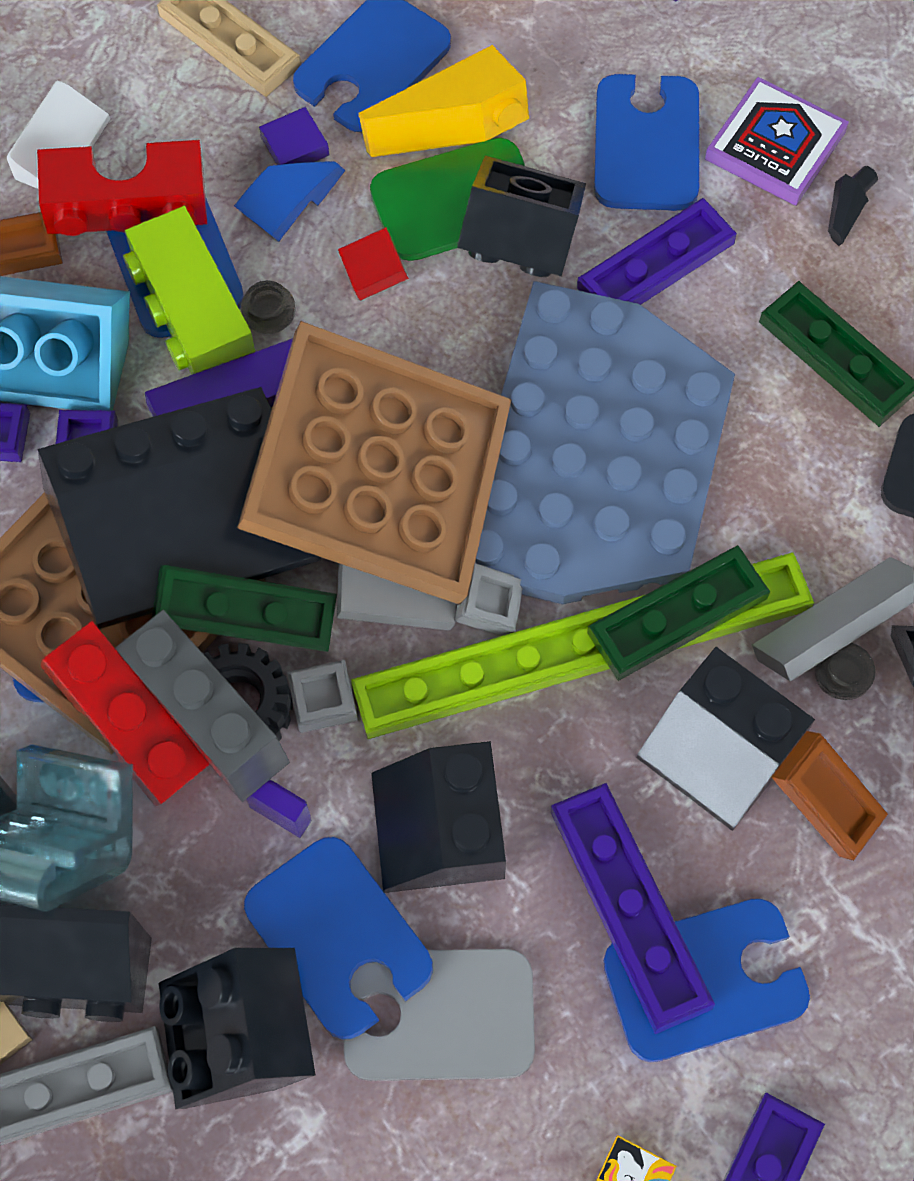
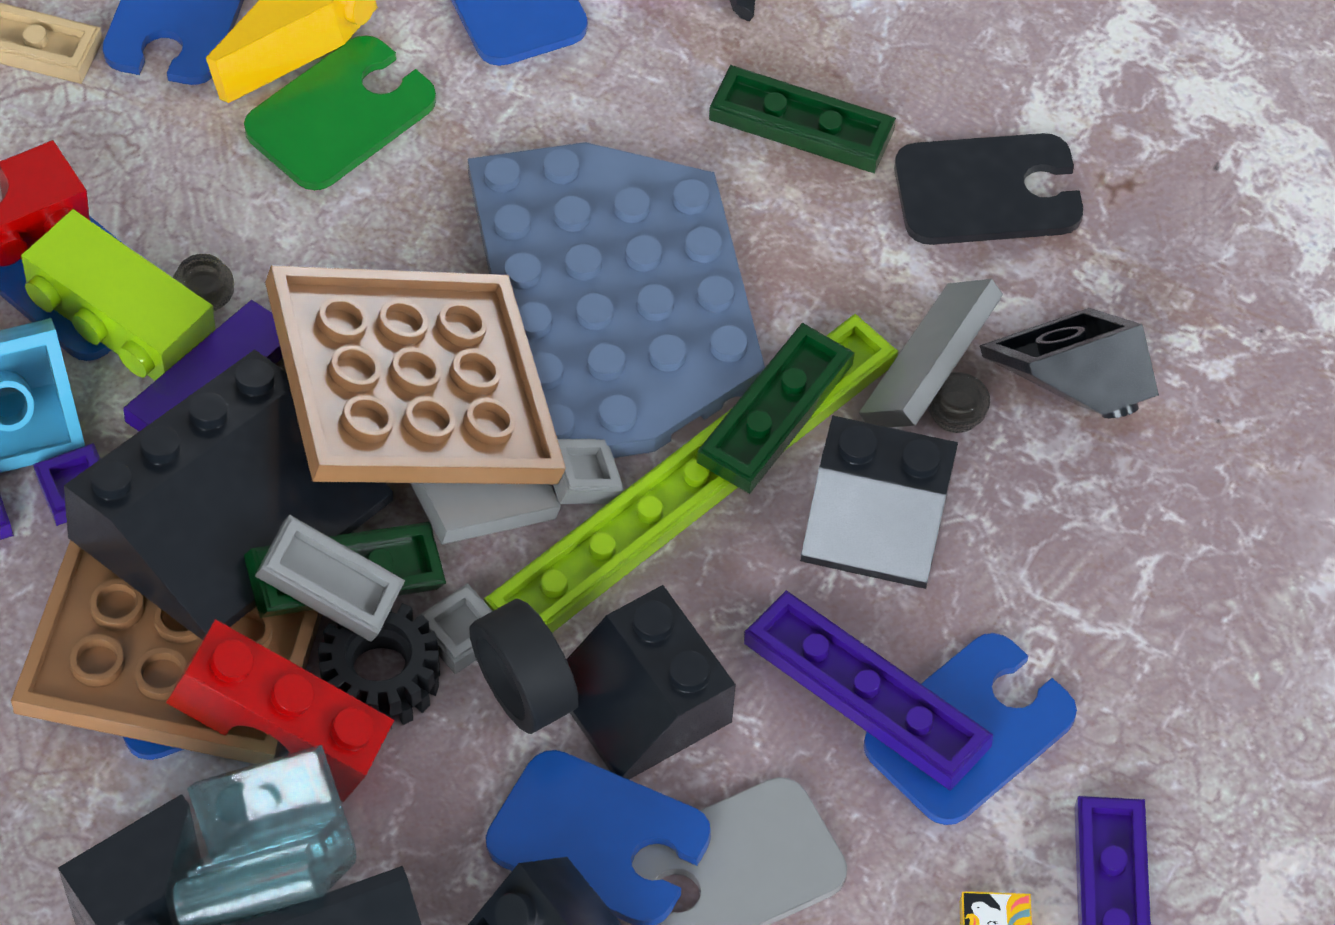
camera: 30 degrees left, 10 degrees down
dark grey brick [115,610,290,802] -> none
blue slope [234,161,345,241] -> none
dark purple tile [247,780,312,838] -> none
dark purple tile [259,107,330,165] -> none
red tile [338,227,409,301] -> none
black slope [457,155,586,277] -> none
dark purple tile [577,197,737,305] -> none
dark orange tile [771,731,888,861] -> none
none -> light grey tile [255,515,405,642]
none -> black tyre [469,598,578,734]

